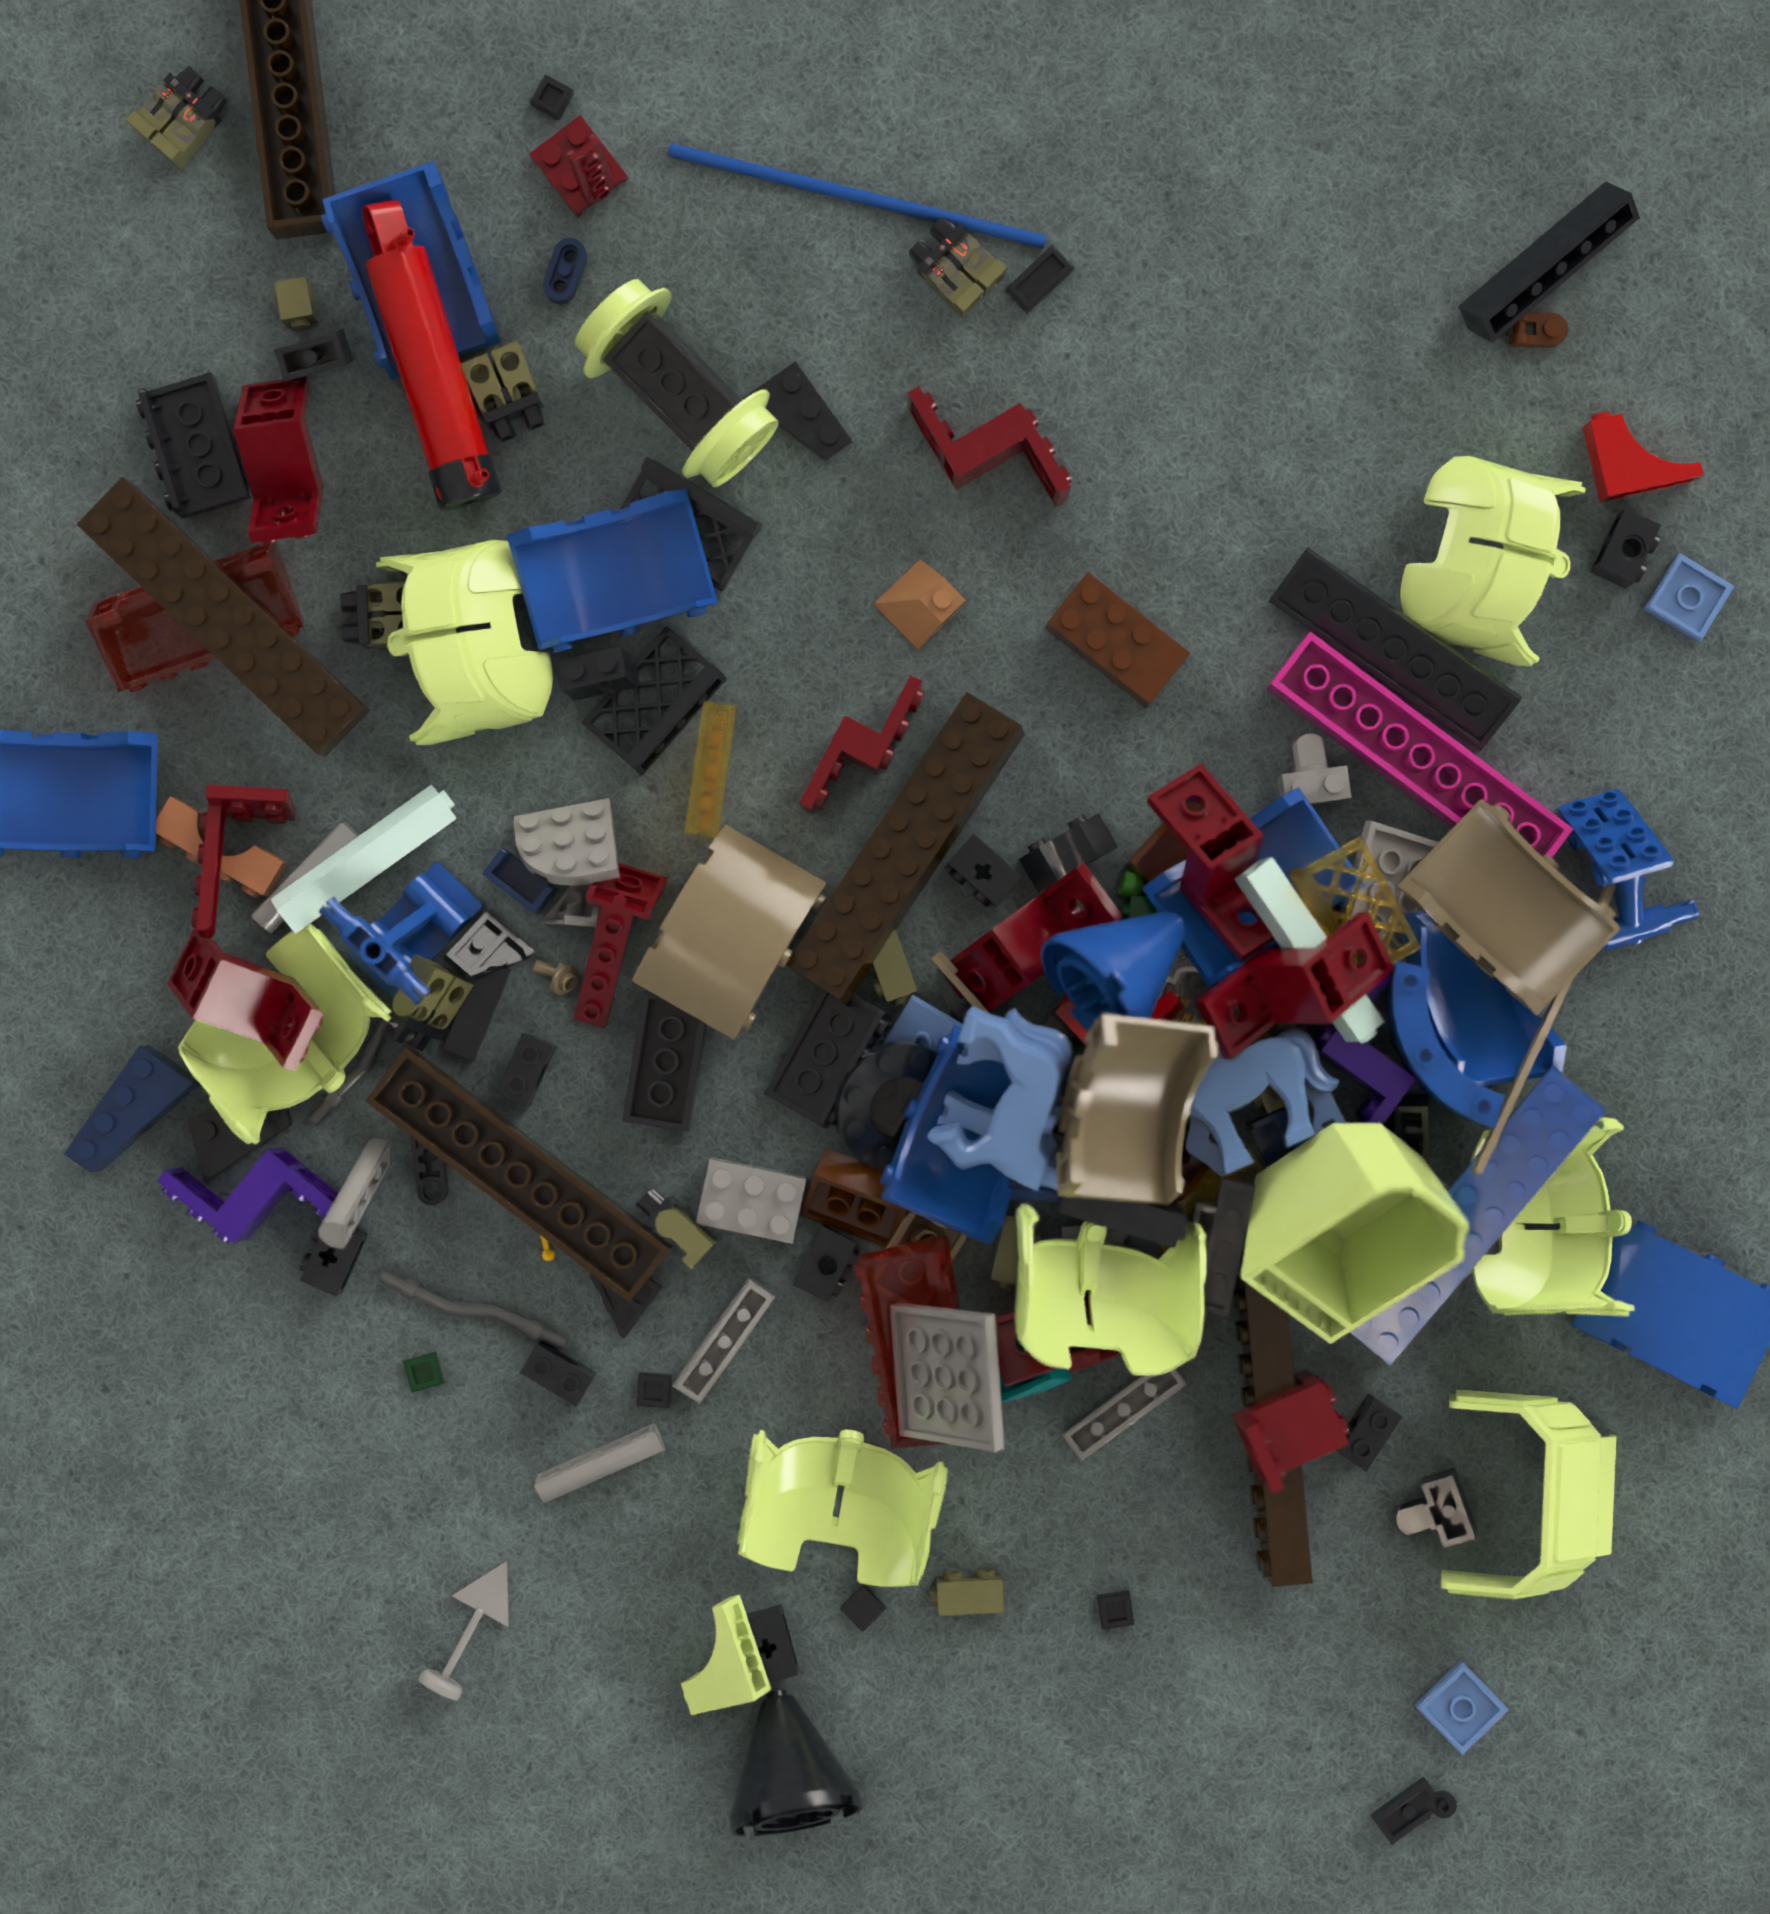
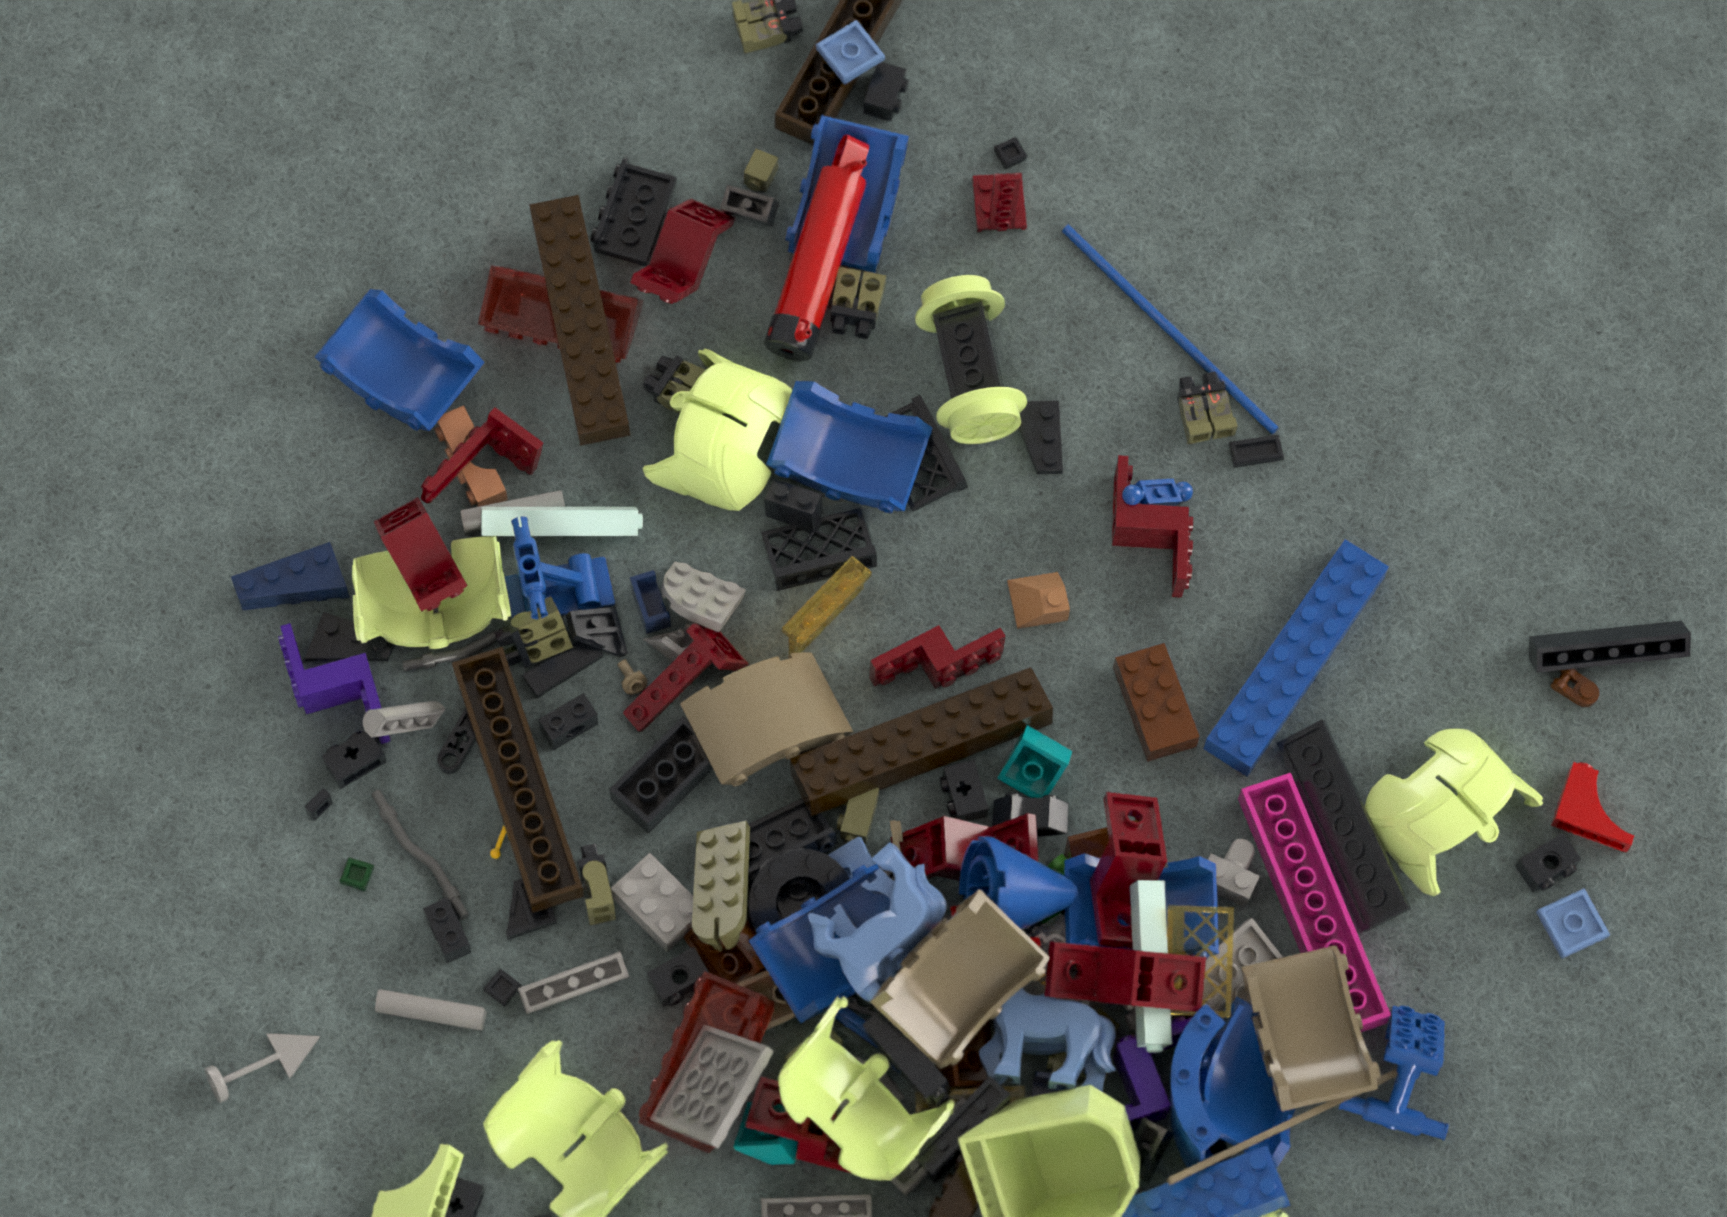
camera: 30 degrees right, 20 degrees down
dark blue plate [543,238,587,304] -> none
none -> black tile [304,788,333,820]
none -> olive plate [692,821,750,951]
none -> medium blue plate [816,20,885,84]
none -> black brick [863,62,909,122]
none -> teal slope [997,725,1072,798]
none -> blue plate [1122,478,1193,506]
none -> blue brick [1203,539,1389,777]

